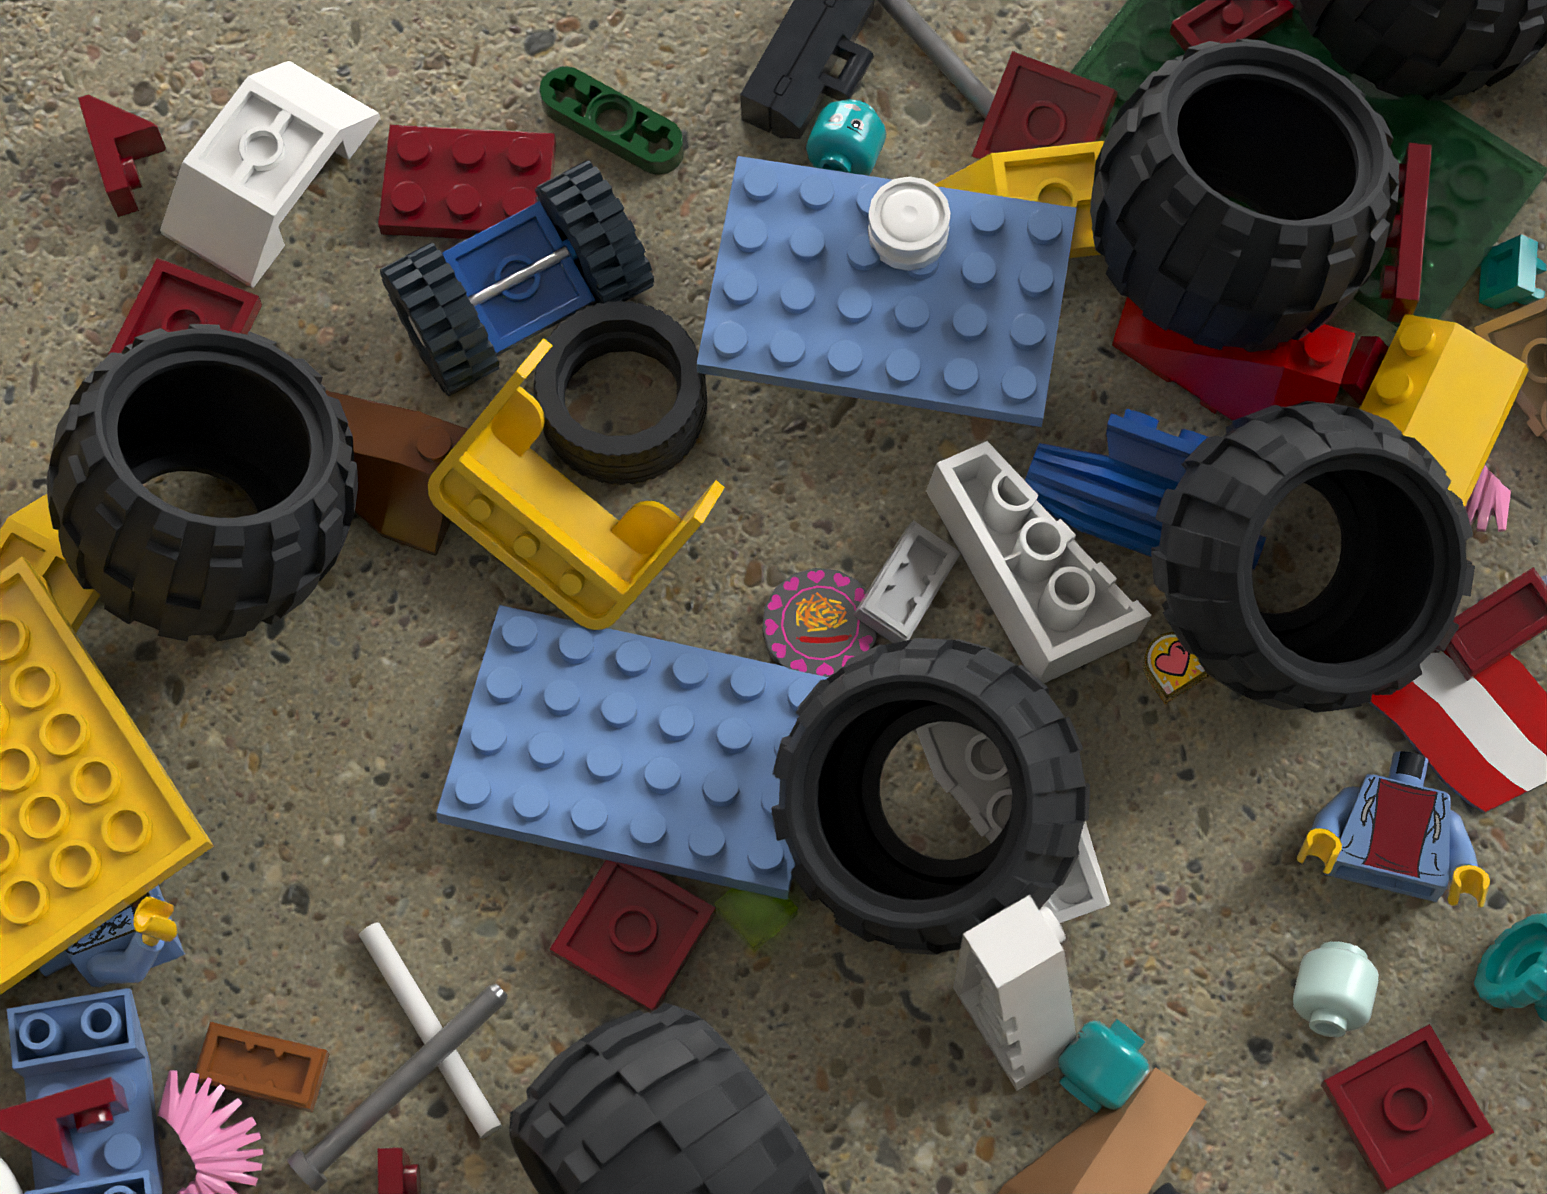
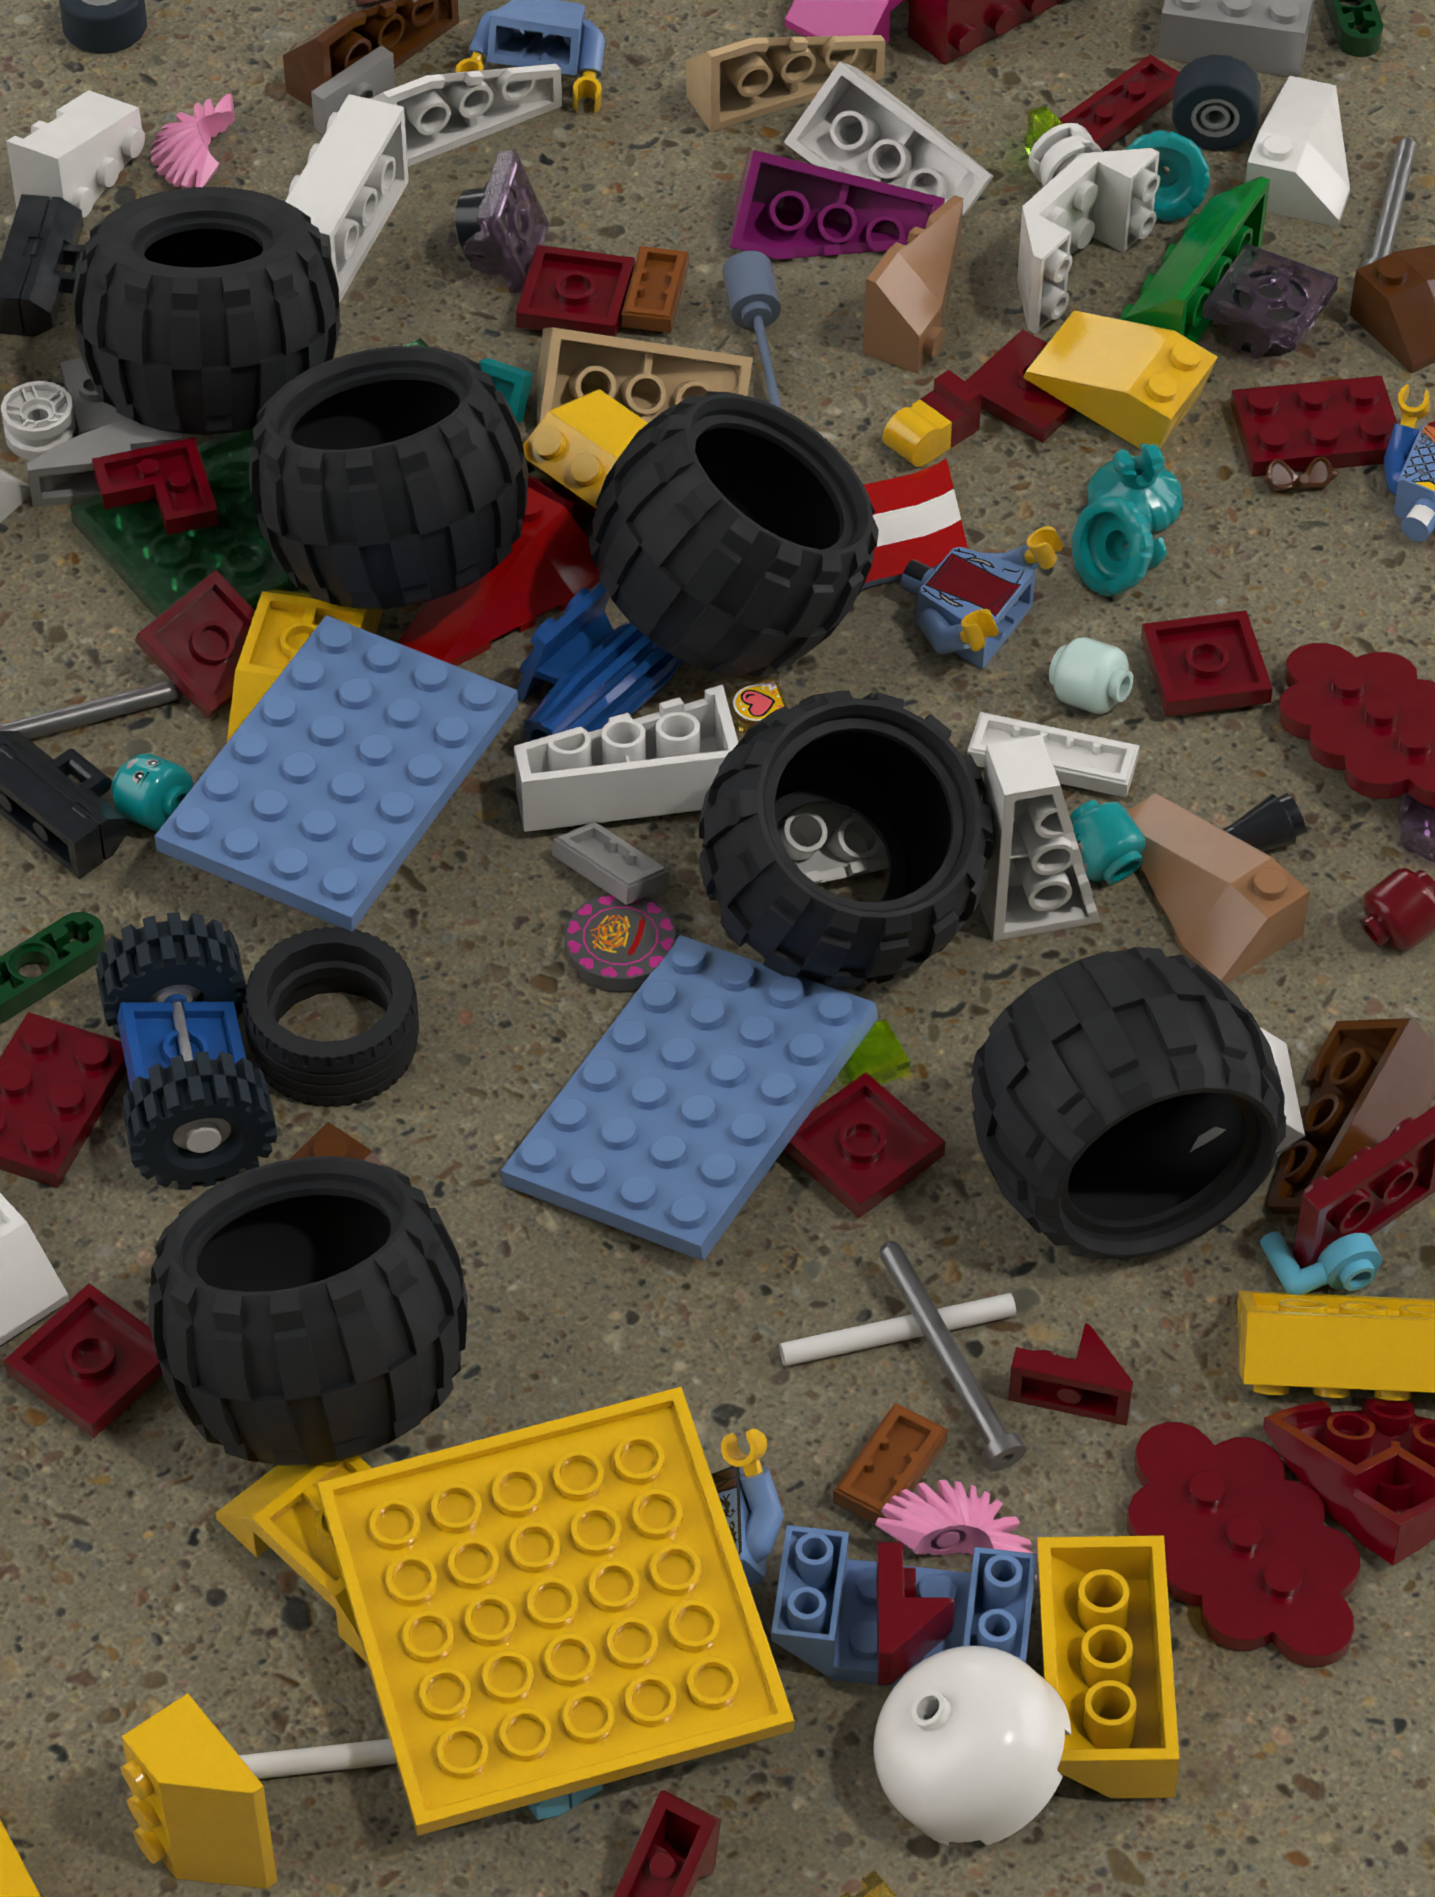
camera: 75 degrees left, 20 degrees down
yellow windscreen [428,338,725,630] -> none
white wheel [868,177,951,271] -> none
none -> white plate [967,712,1140,798]

